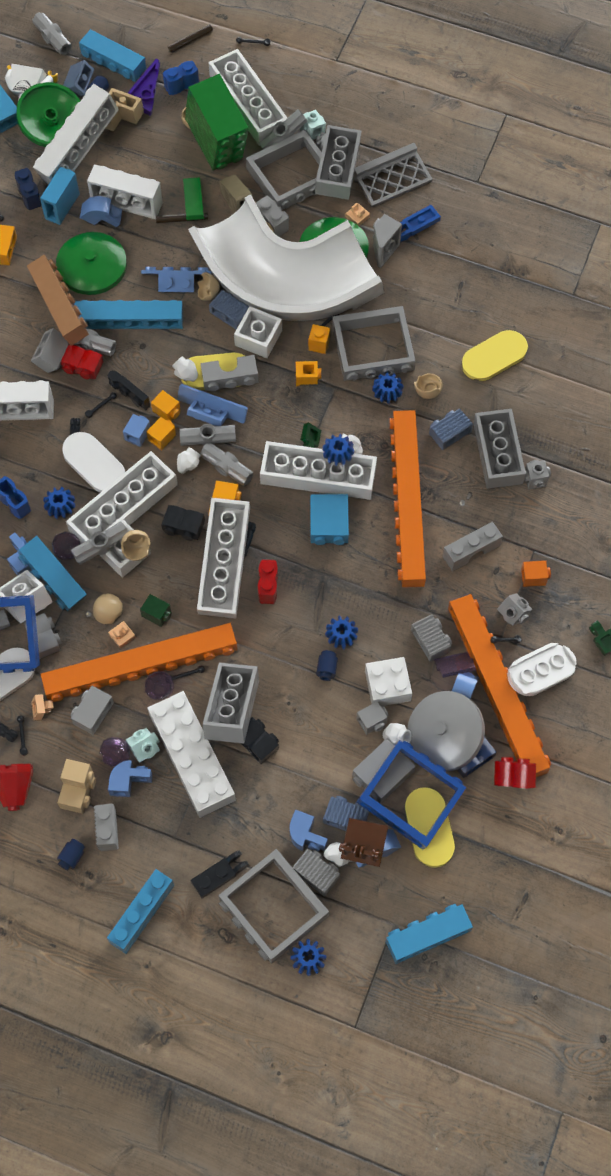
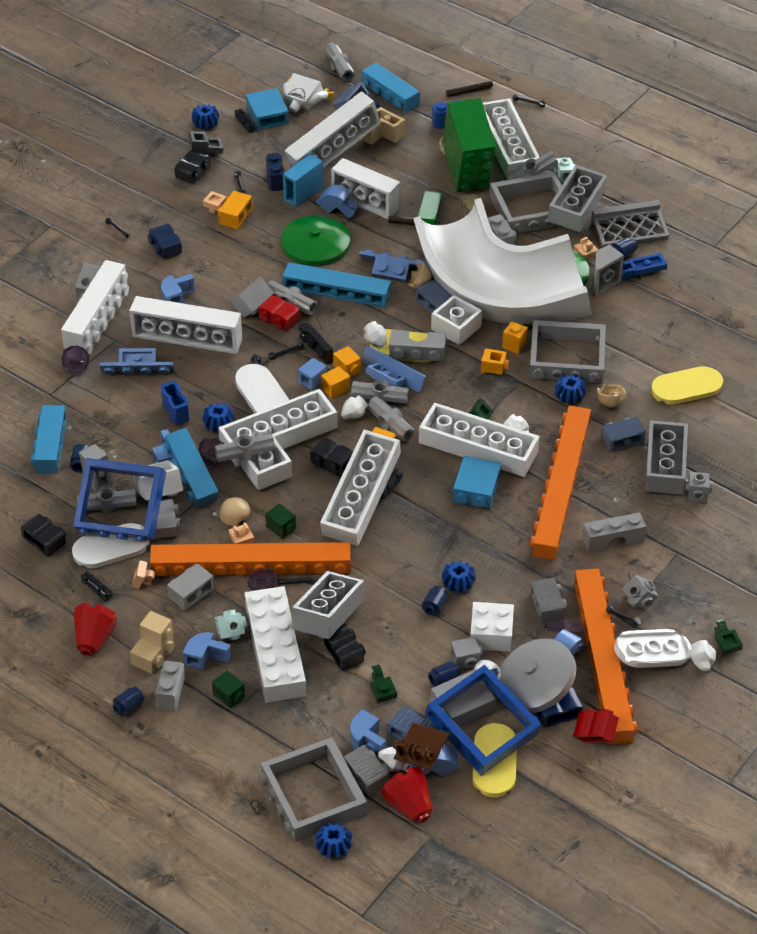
camera: 15 degrees right, 20 degrees down
green dish [16,82,80,147] -> none
black hinge [17,715,28,756] -> none
medium nougat brick [27,255,89,346] -> none
clear purple hair [100,737,130,767] -> none
dark azure brick [107,869,174,954] -> none
tan hair [121,530,150,561] -> none
dark purple wing [128,59,160,116] -> none
black hinge [190,850,249,898] -> none
red brick [258,559,278,604] -> none
blue gear [322,433,354,467] -> none
dark azure brick [385,904,473,964] -> none
orange brick [521,561,551,587] -> none
none -> dark green brick [212,670,245,708]
none -> dark green plate [370,664,397,703]
none -> red cone [381,767,433,823]
none -> dark blue brick [428,661,461,687]
none -> dark blue brick [612,238,637,259]
none -> white rock [690,640,716,671]

